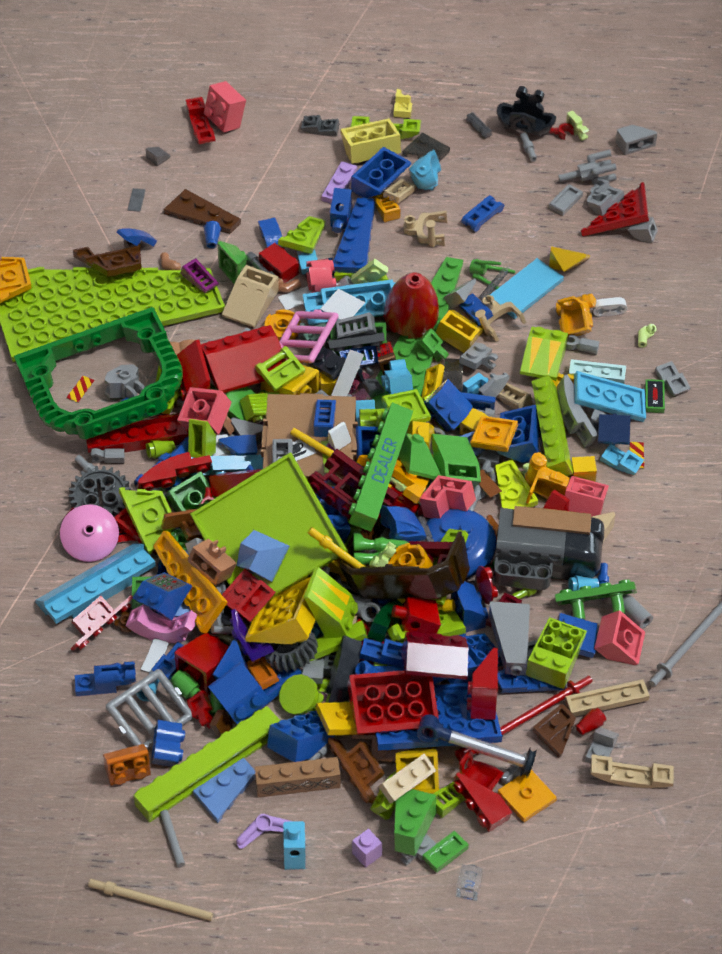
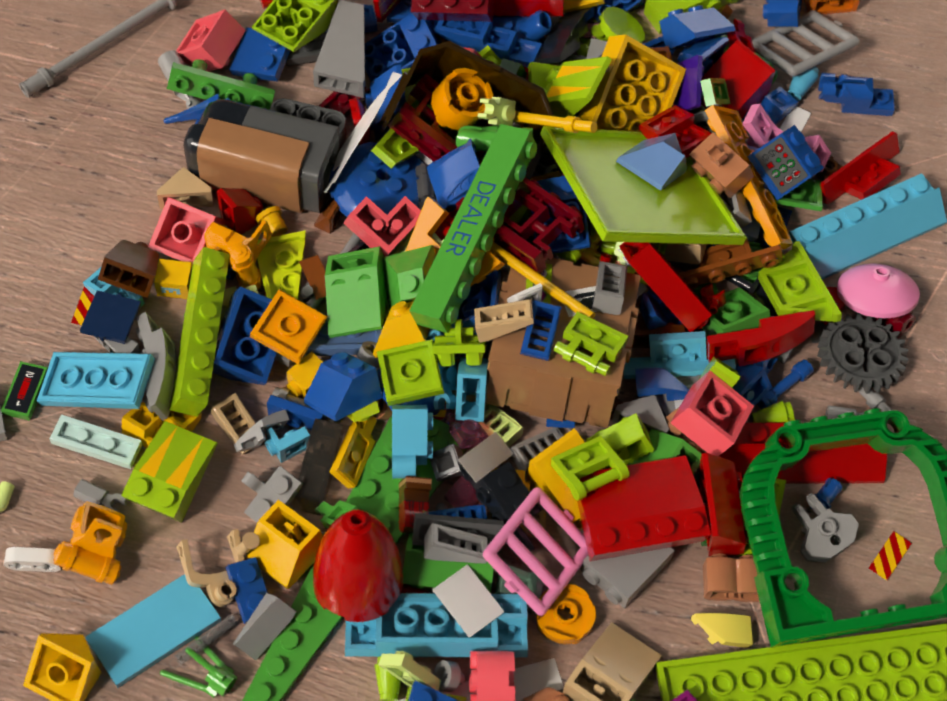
camera: 175 degrees left, 10 degrees up
none -> reddish brown torso [98,240,159,298]
none -> blue piece [164,94,232,124]
none -> white sticker [324,72,401,193]
none -> tan slope [474,299,534,343]
none -> lime plate [554,312,629,376]
none -> light yellow slope [691,613,753,648]
none -> plate [700,78,730,107]

